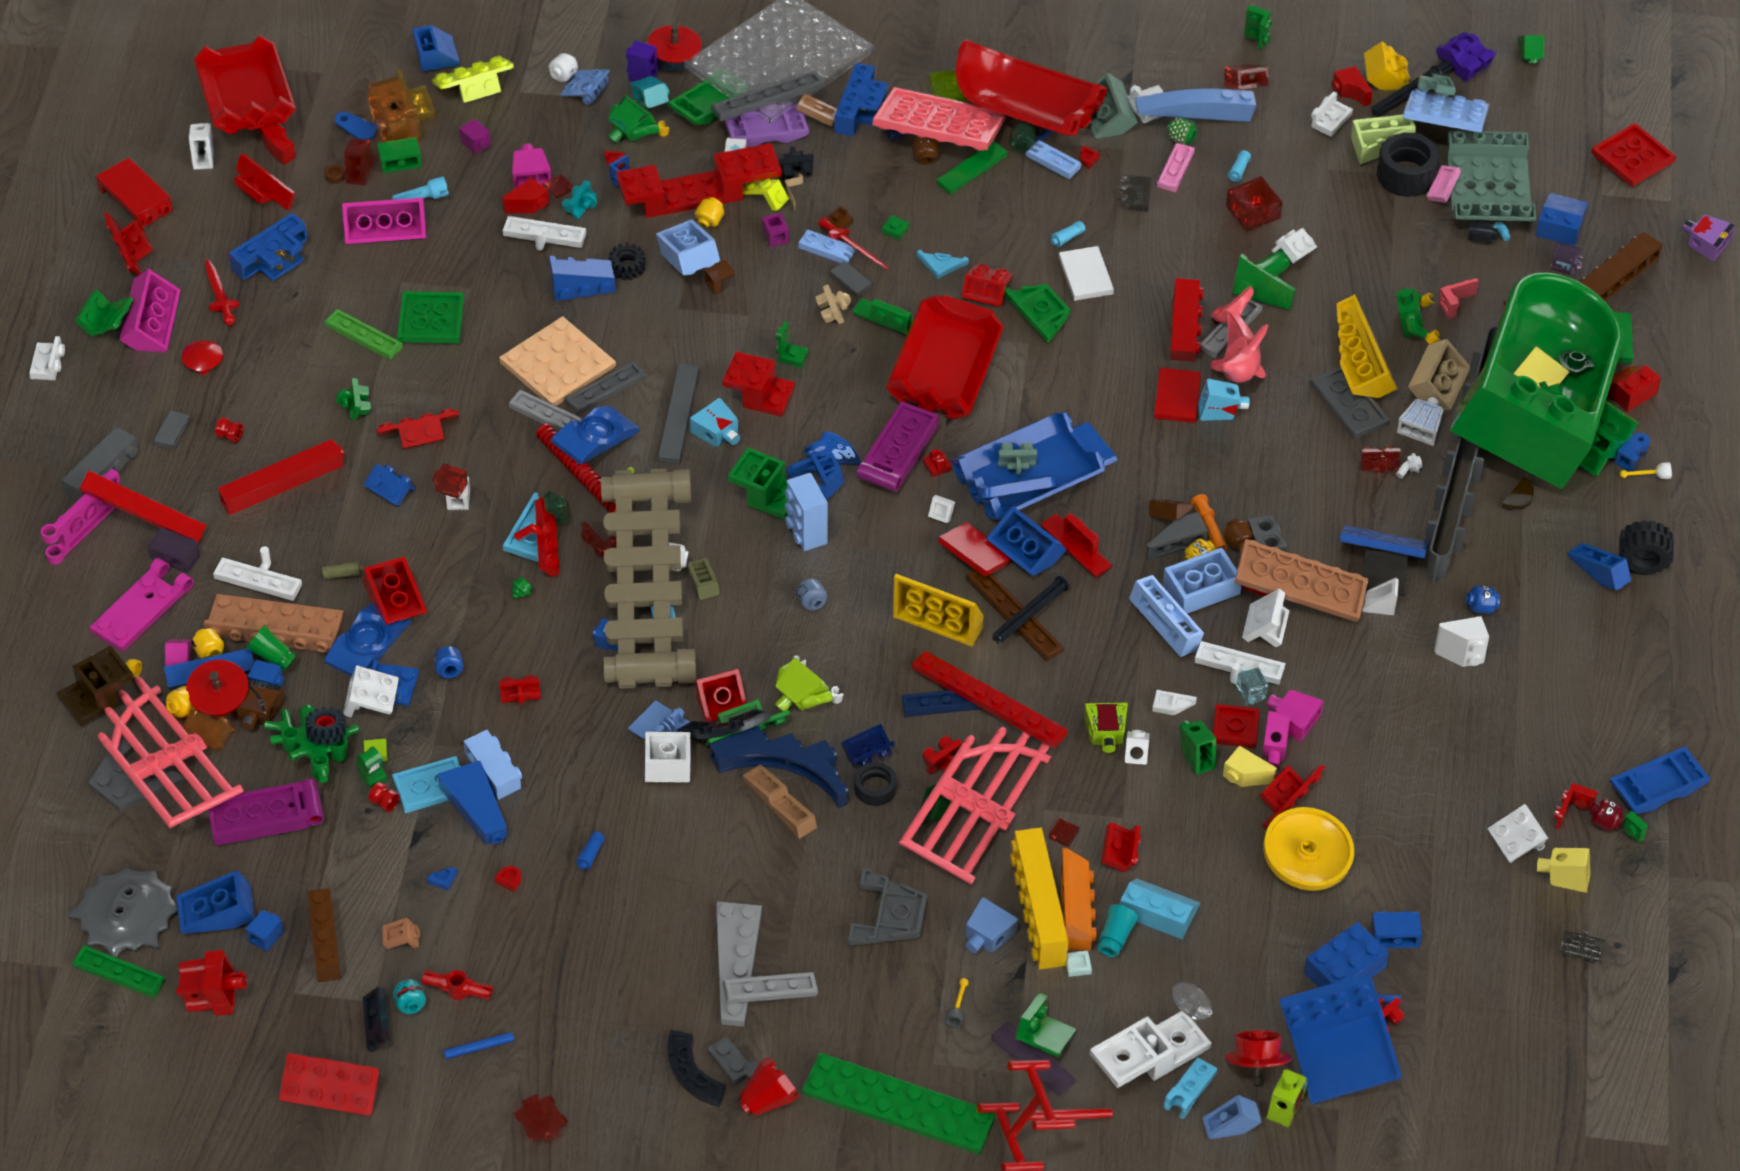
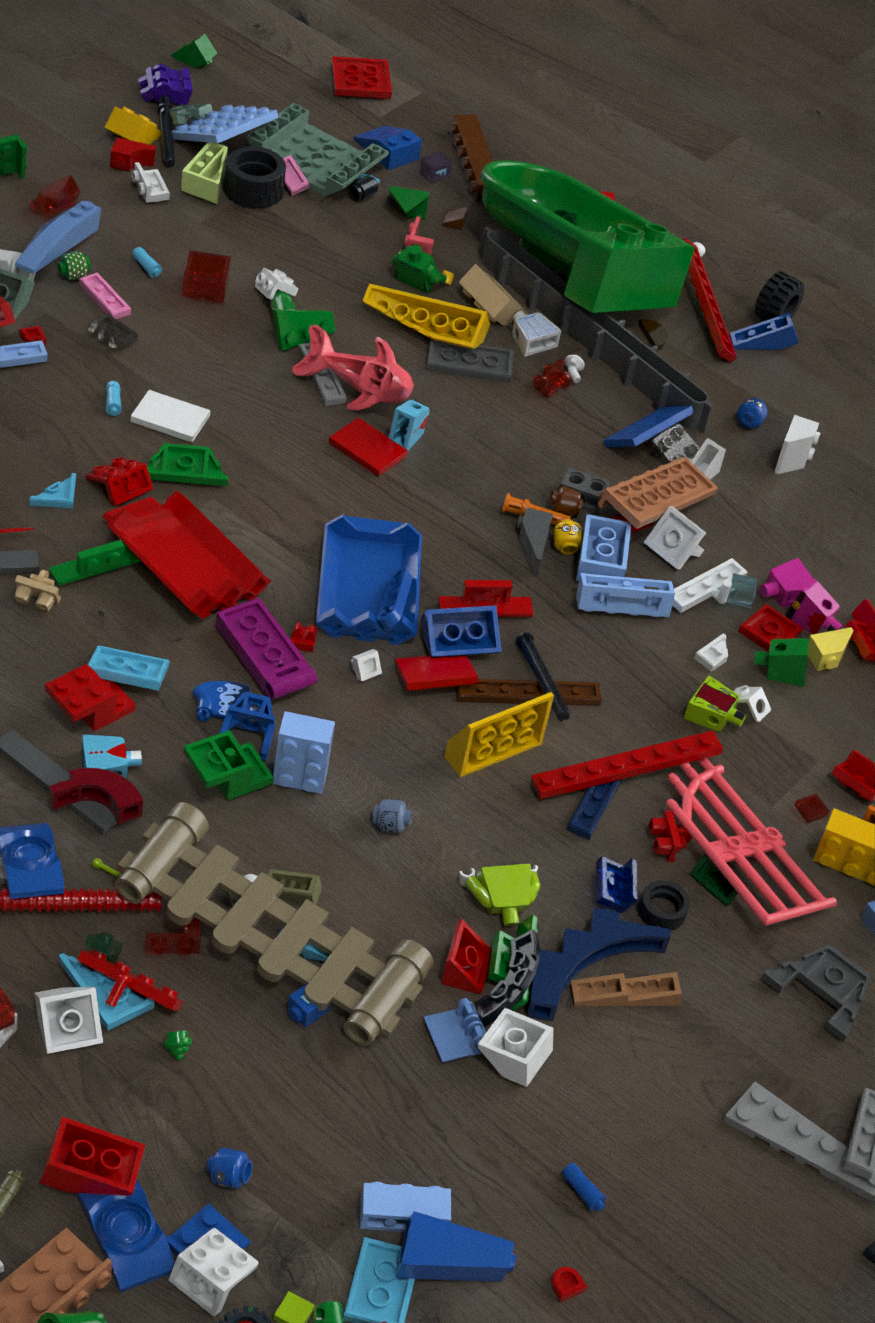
camera: 65 degrees left, 5 degrees down
red hips [499,675,541,705] -> none
green bracket [775,321,808,368] -> none
sand green hips [998,442,1037,475] -> none
reddish brown slope [1149,499,1193,520] -> none
red wedge [1170,278,1204,362] -> none
medium lavender torso [1682,215,1735,261] -> none
none -> white slope [34,987,103,1054]
none -> dark red arch [49,768,143,824]
none -> medium azure tile [88,646,170,690]
none -> green slope [389,186,430,219]
none -> red plate [682,237,737,363]

